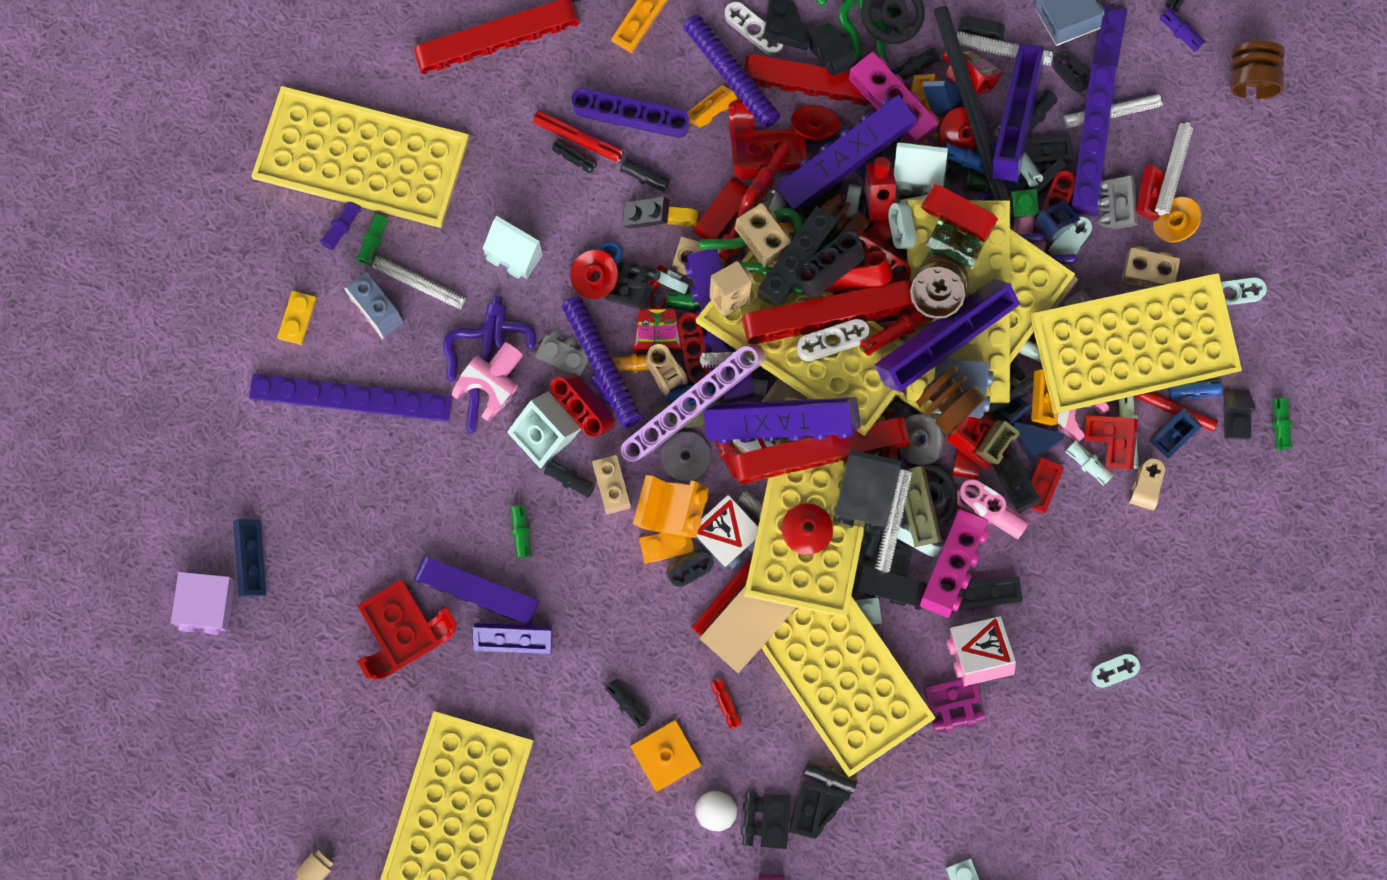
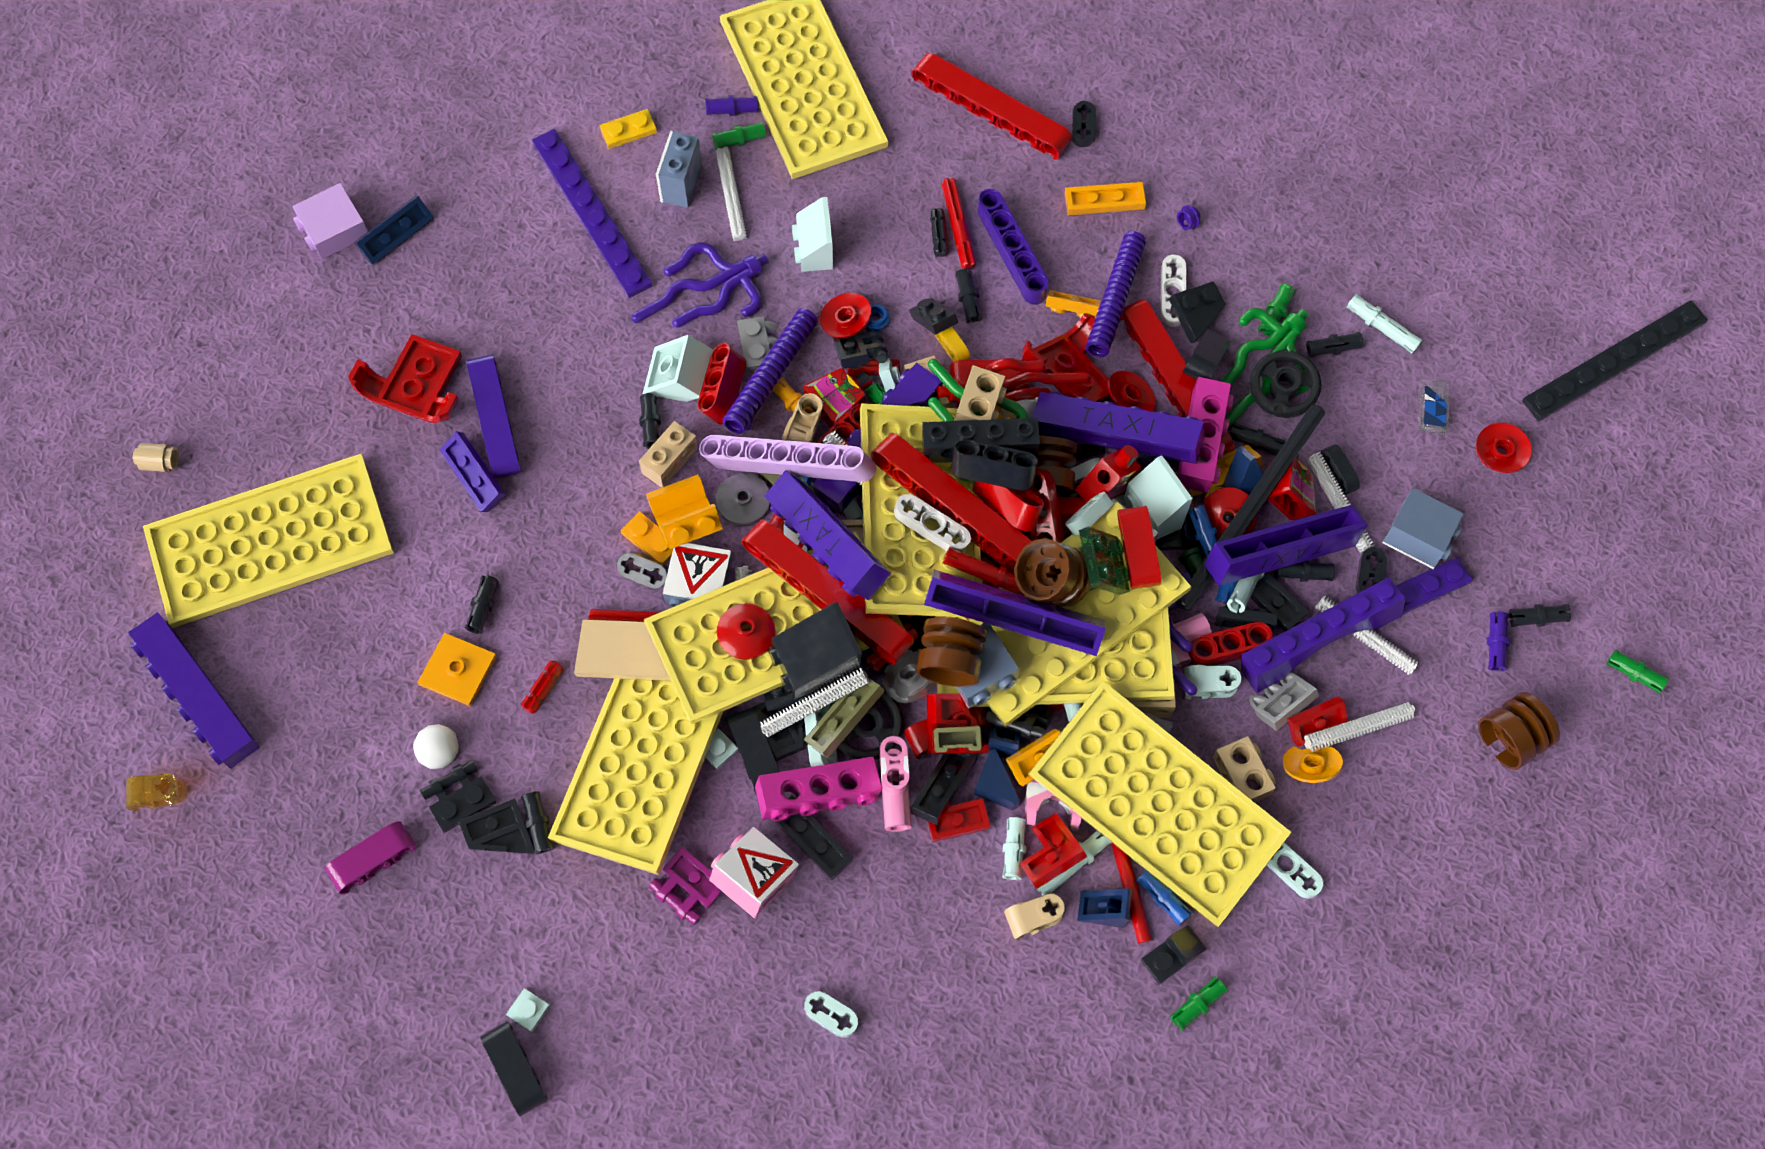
camera: 50 degrees right, 10 degrees down
bright pink connector [452,342,523,421] -> none
green pin [510,505,532,558] -> none
tan brick [710,261,753,317] -> none
green plate [1011,189,1039,219] -> none
dark blue slope [1034,200,1081,243] -> none

